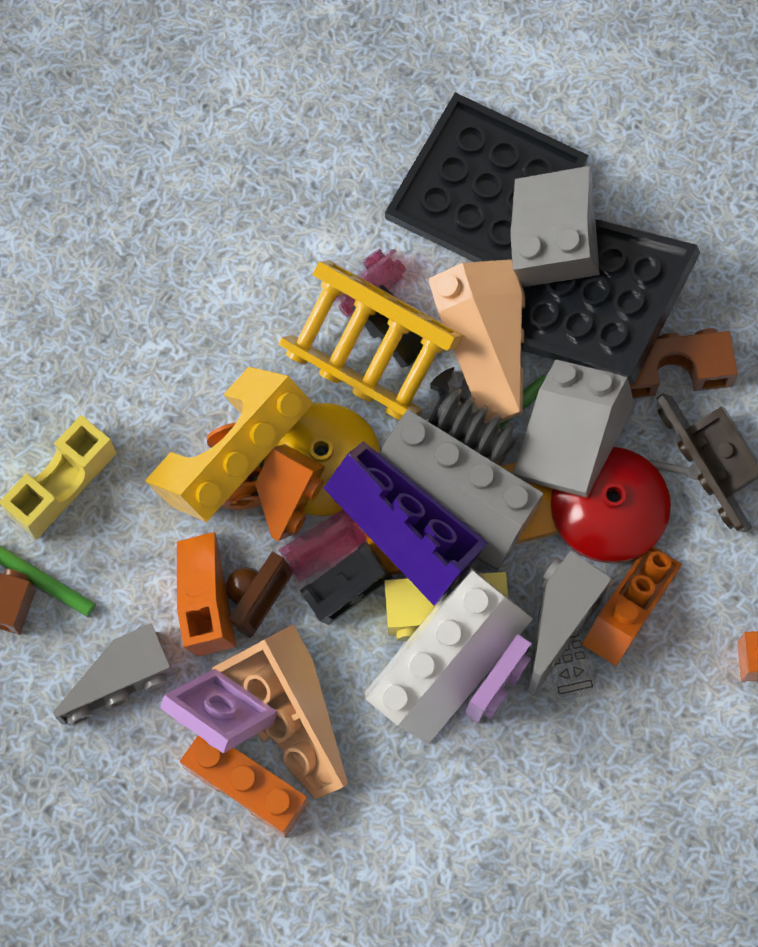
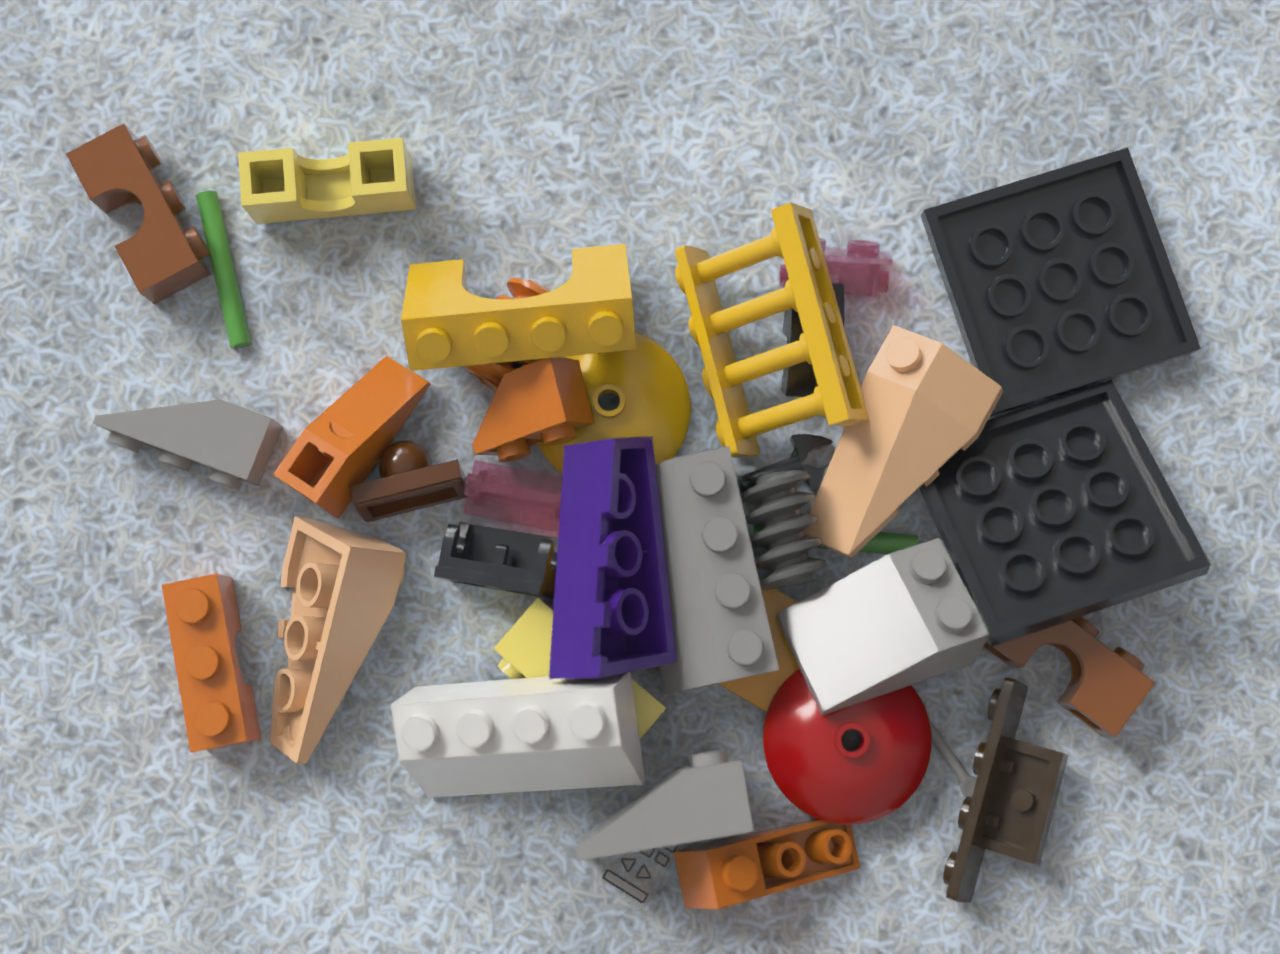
camera: 45 degrees right, 10 degrees up
lavender plate [160,669,278,753] -> none
lavender plate [465,634,532,723] -> none
light grey slope [511,166,600,287] -> none

